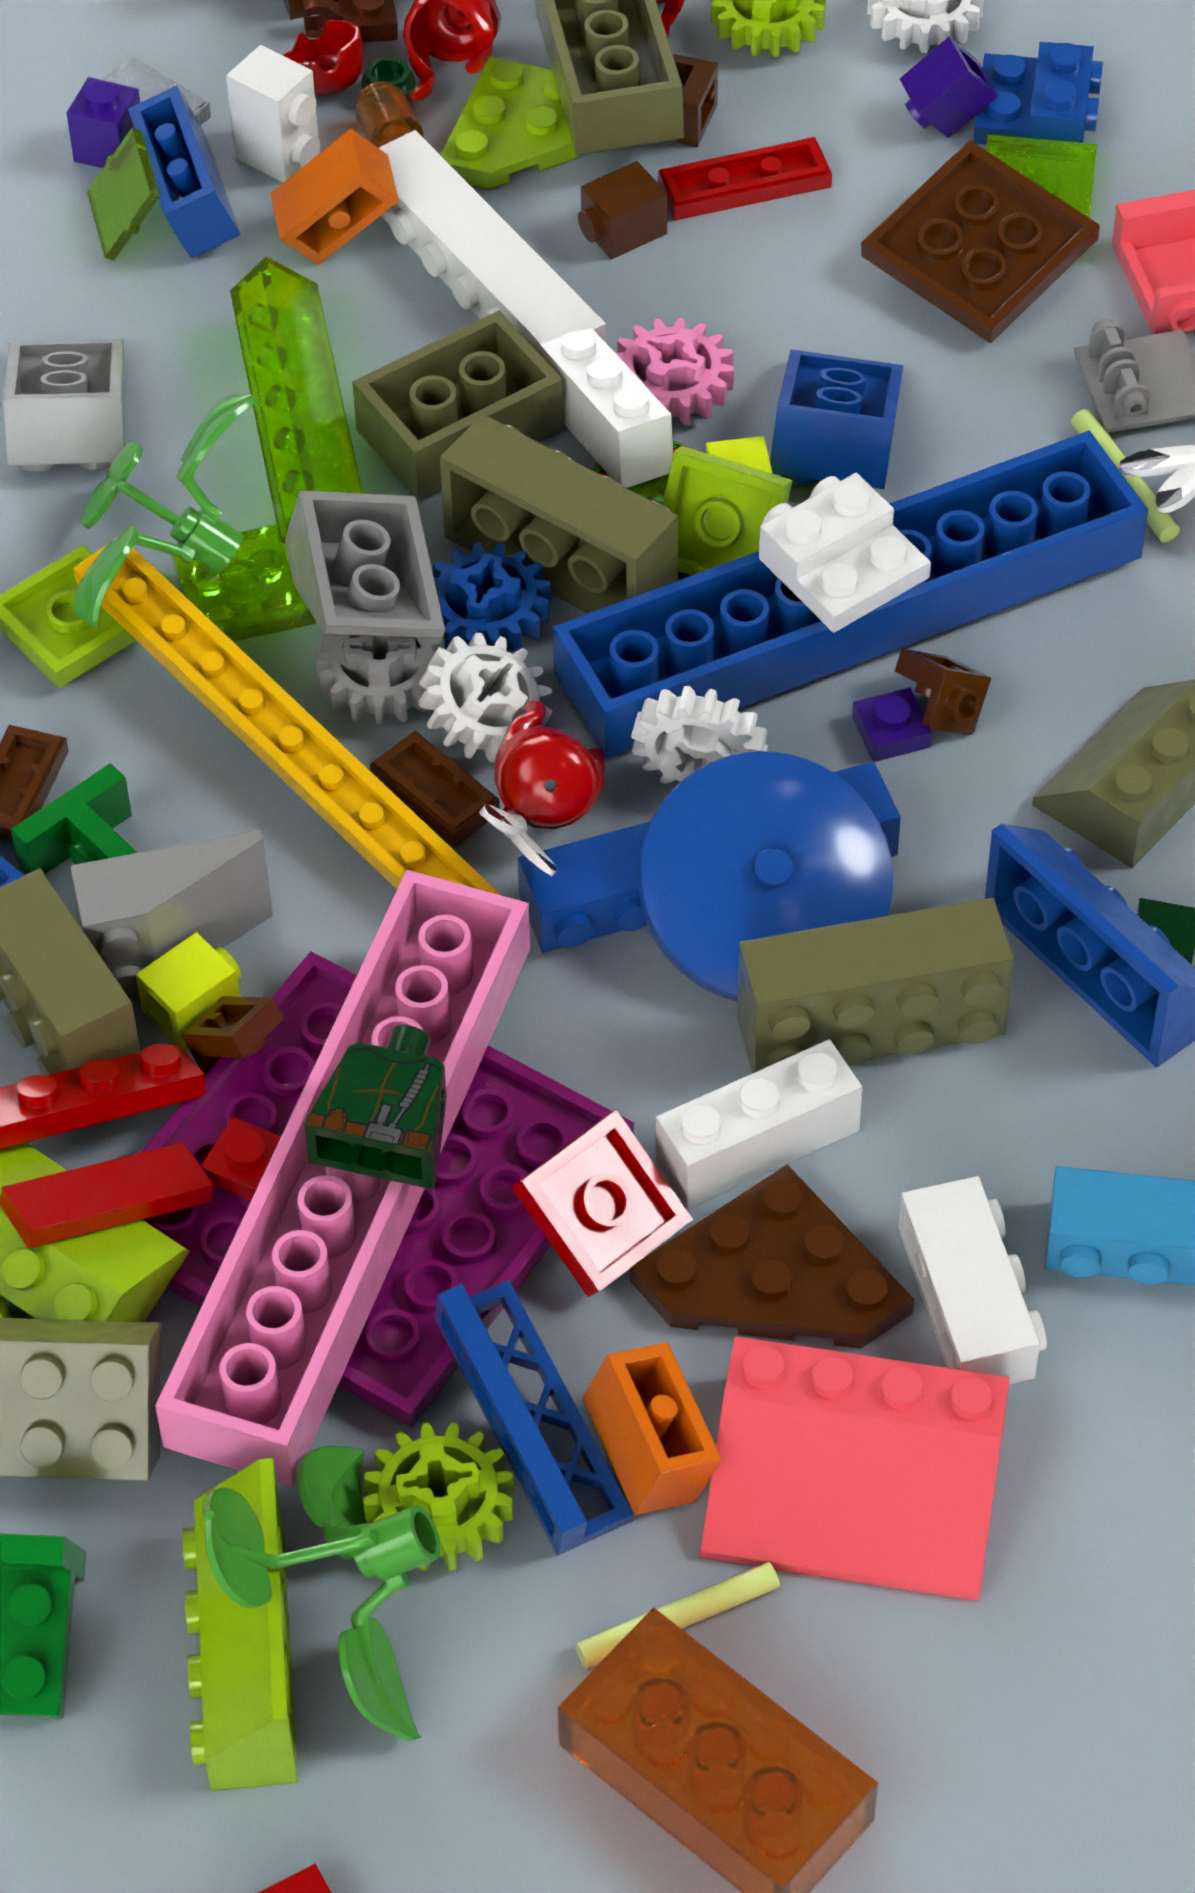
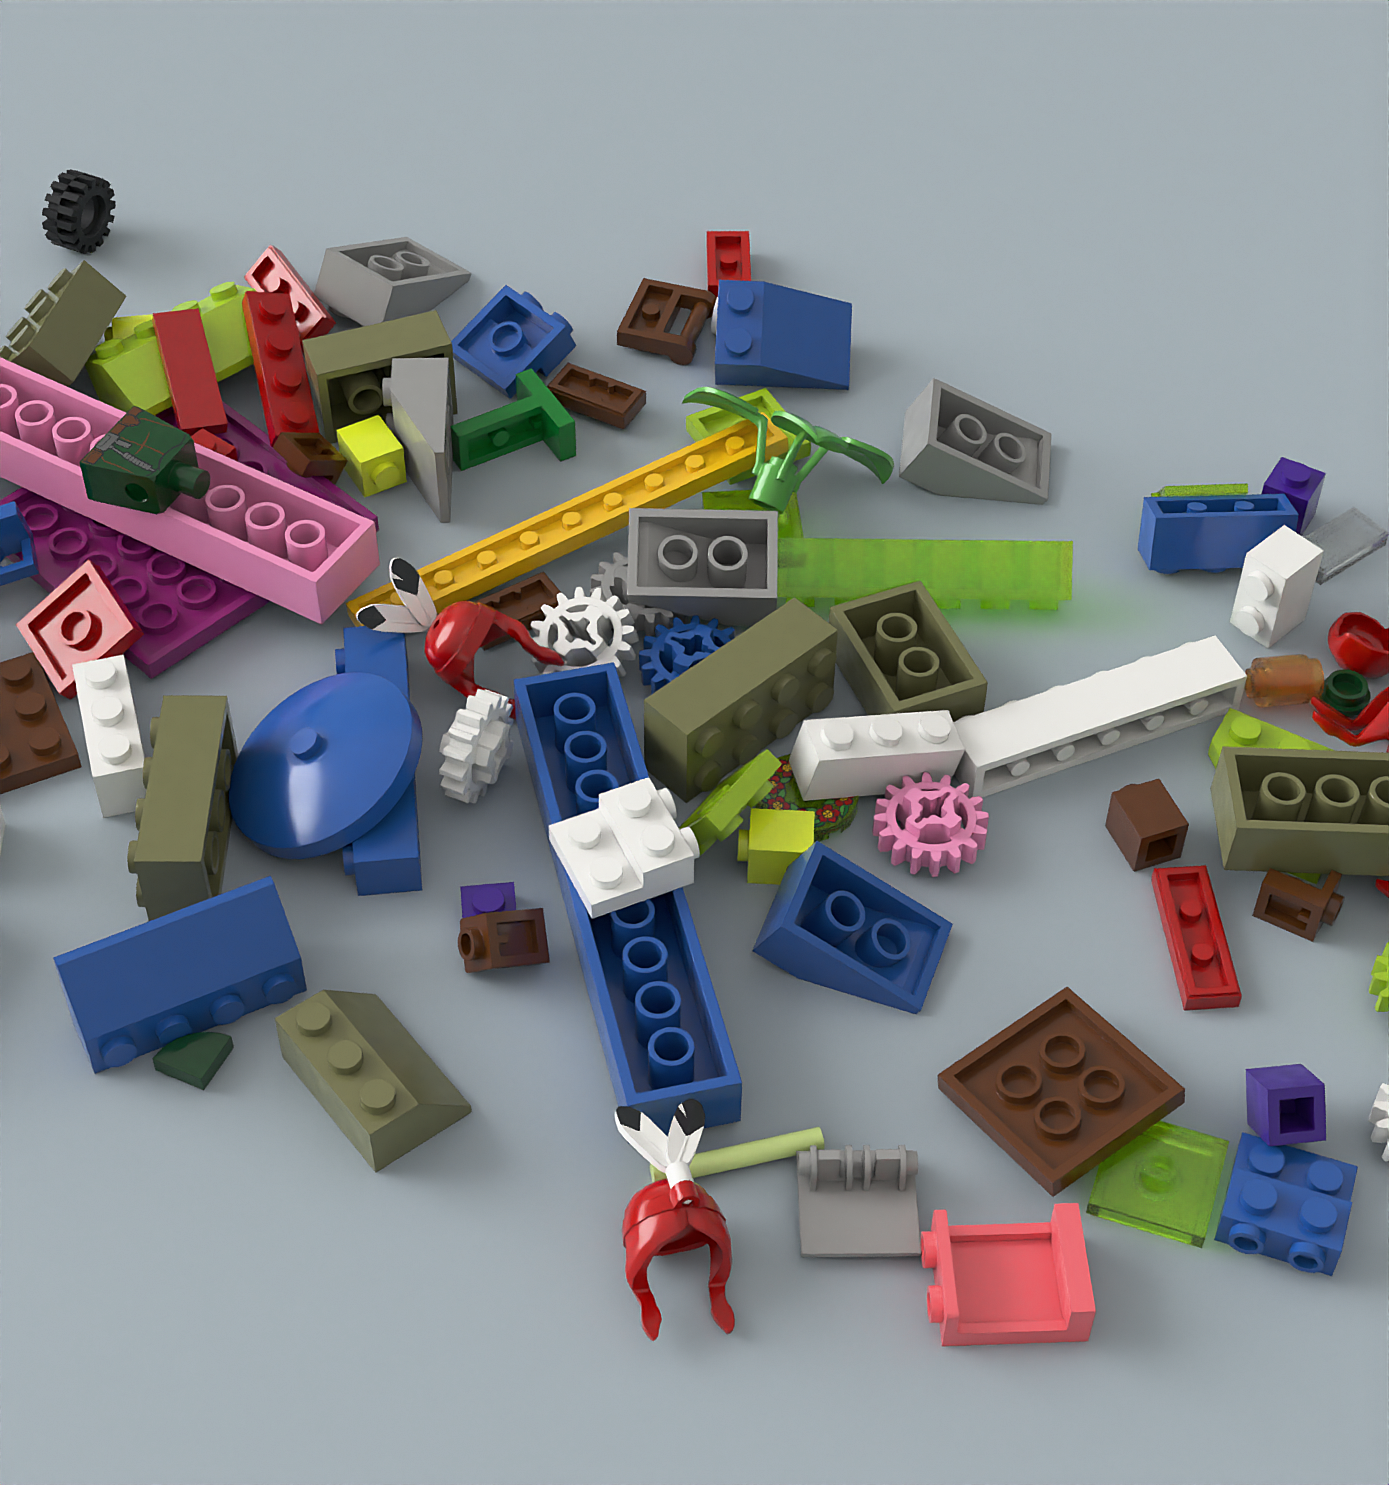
camera: 100 degrees right, 5 degrees down
orange brick [270,128,399,265] -> none

